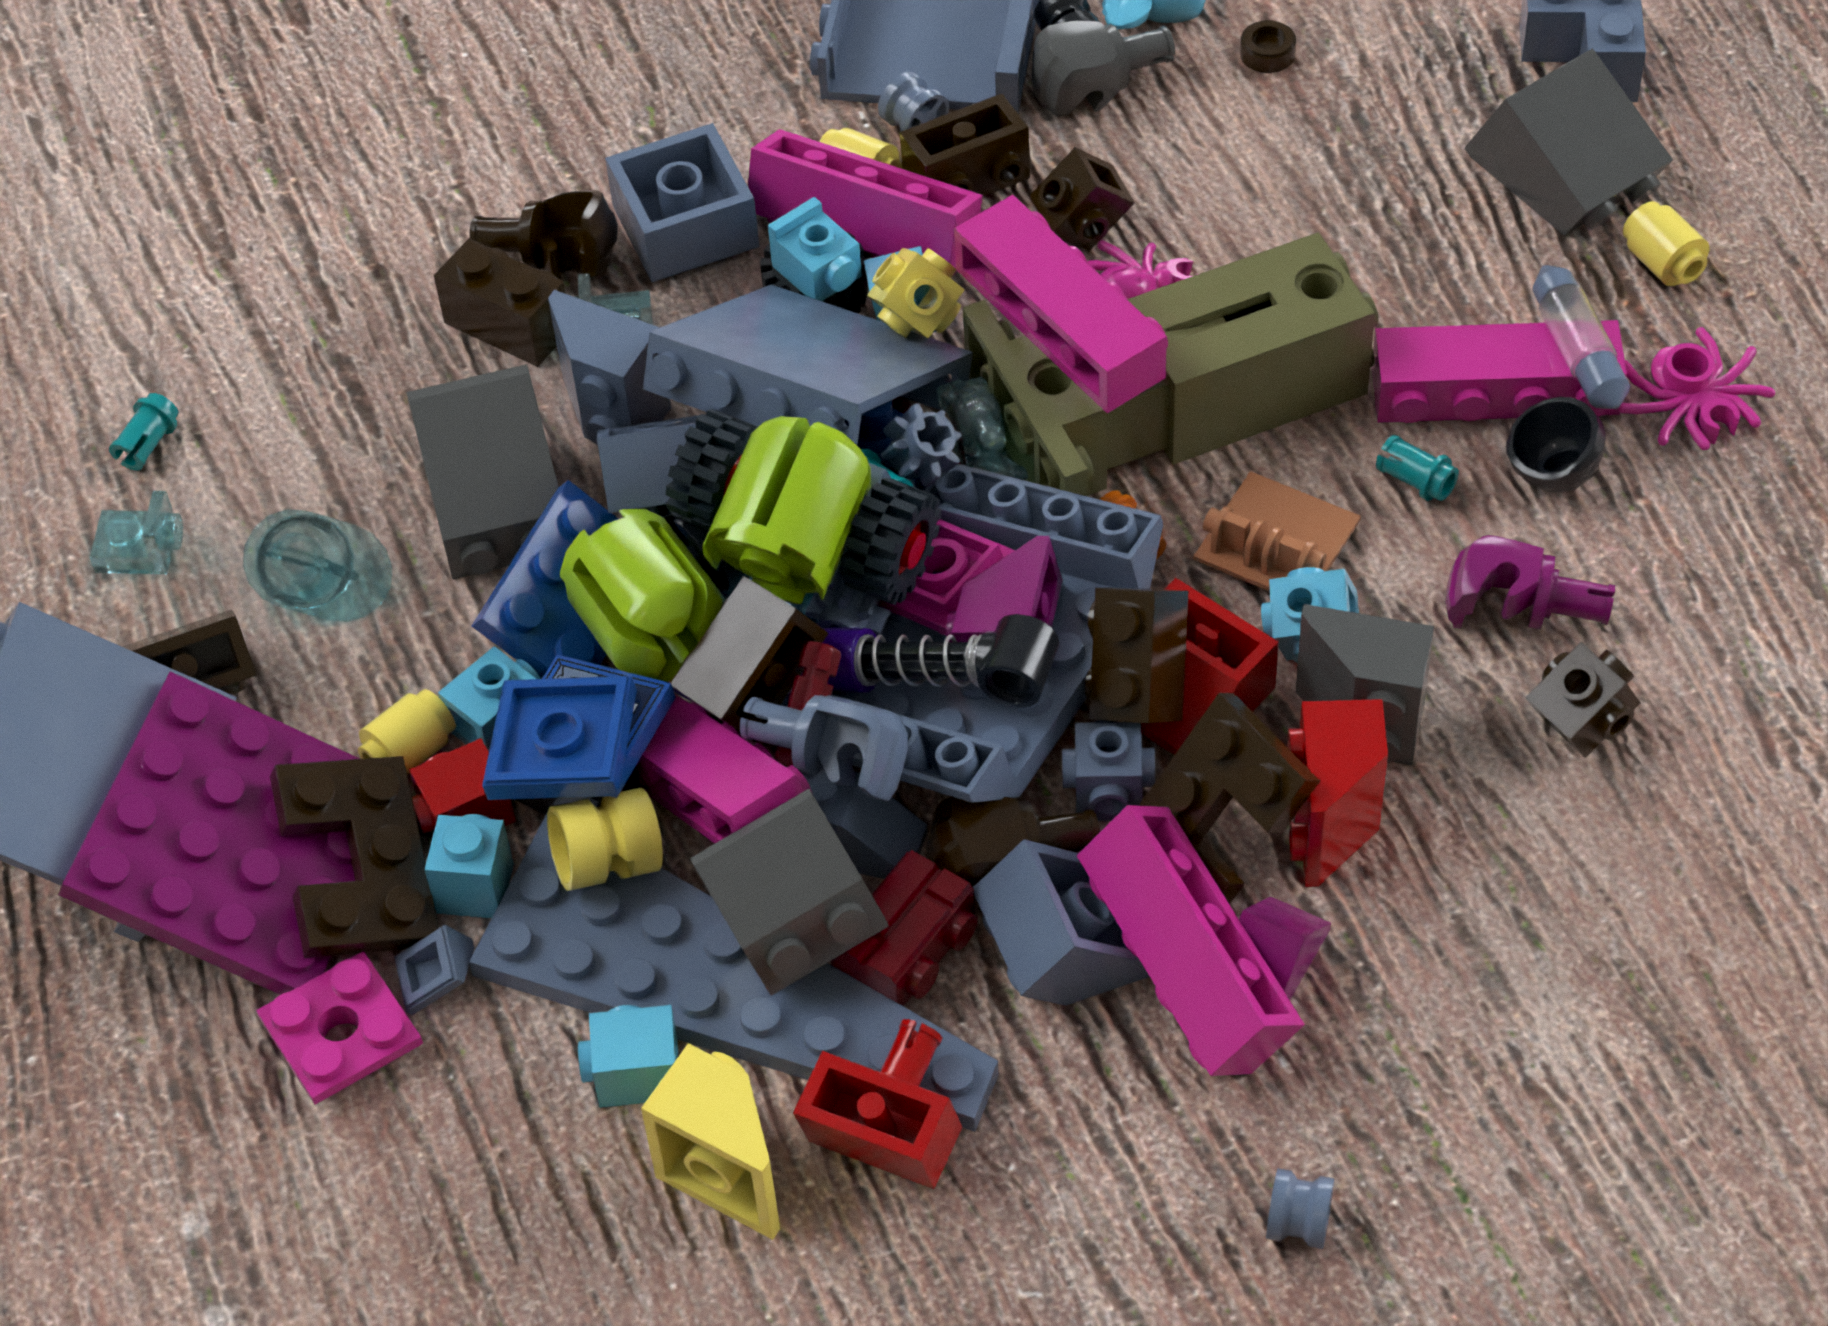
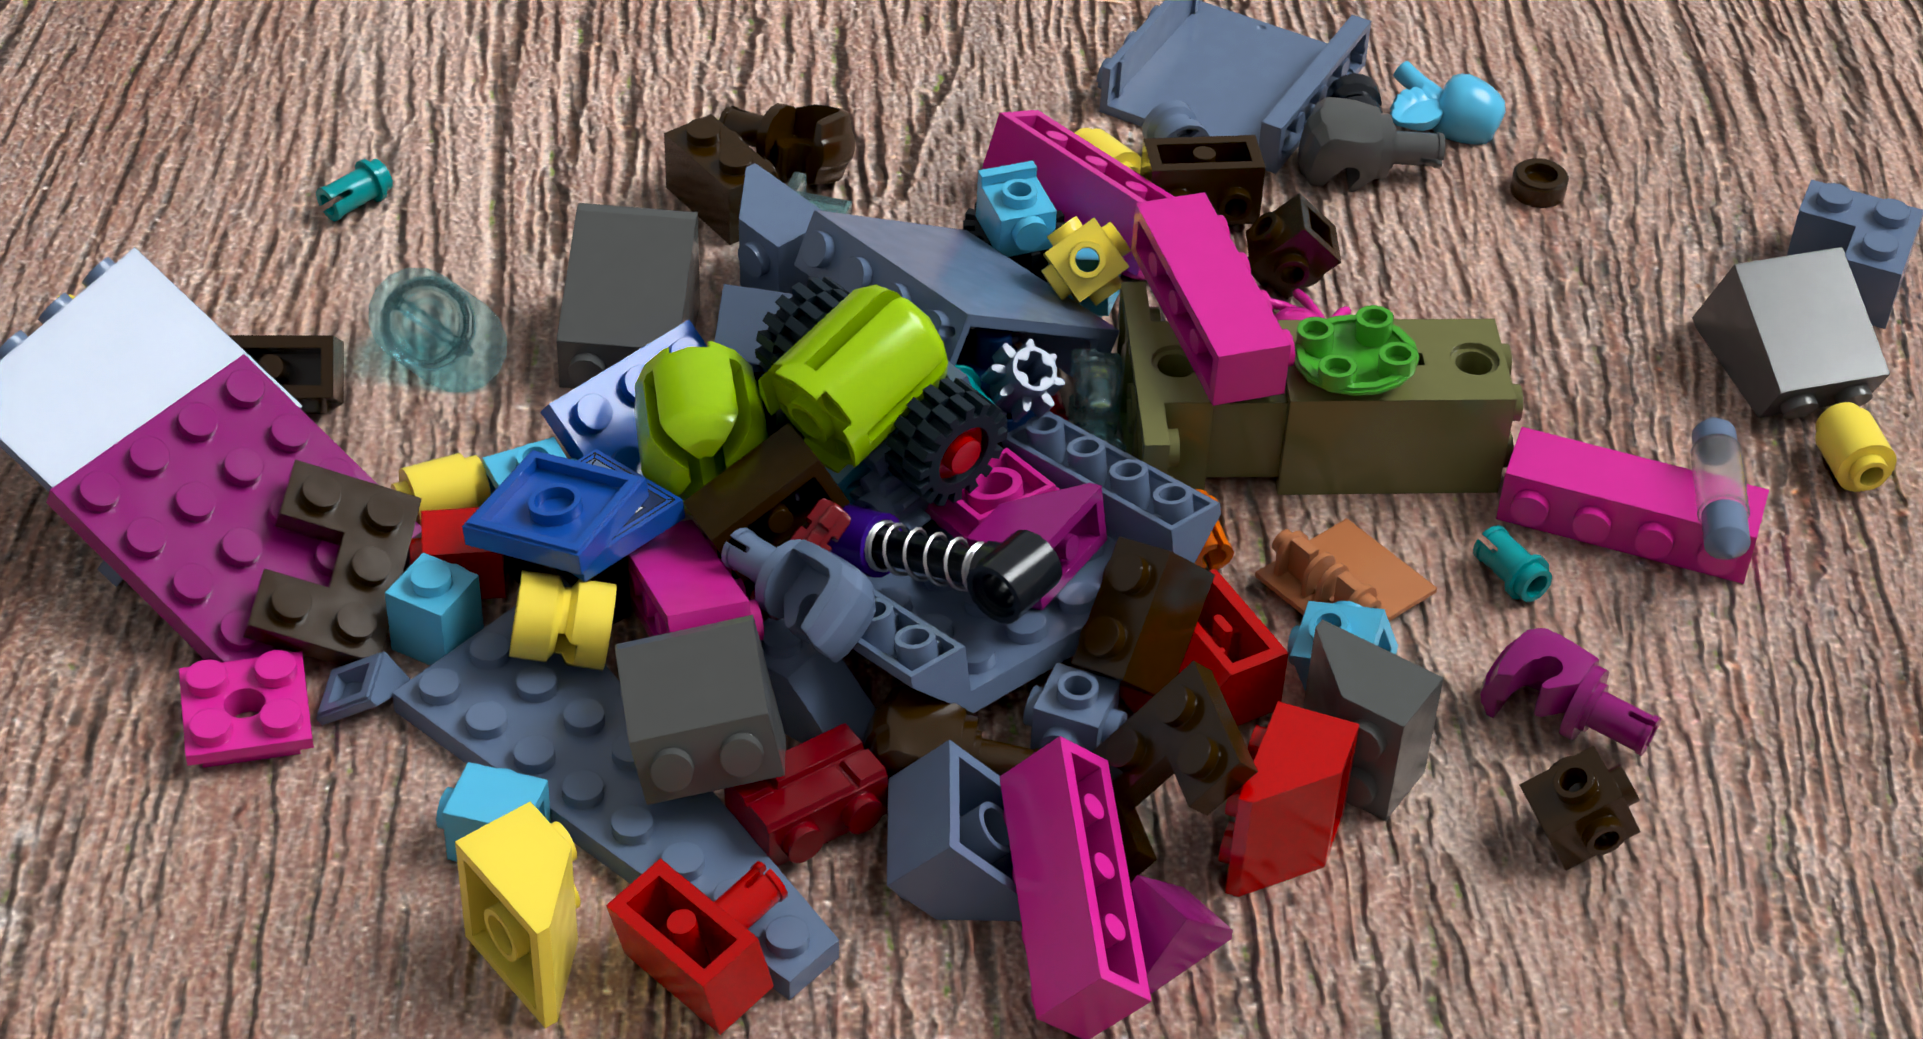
camera: 15 degrees right, 10 degrees down
clear light blue bracket [90,490,183,574] -> none
sand blue brick [605,123,760,282] -> none
black piece [1506,397,1606,492] -> none
dark pink animal [1617,327,1775,450] -> none
none -> bright green dish [1294,305,1419,396]

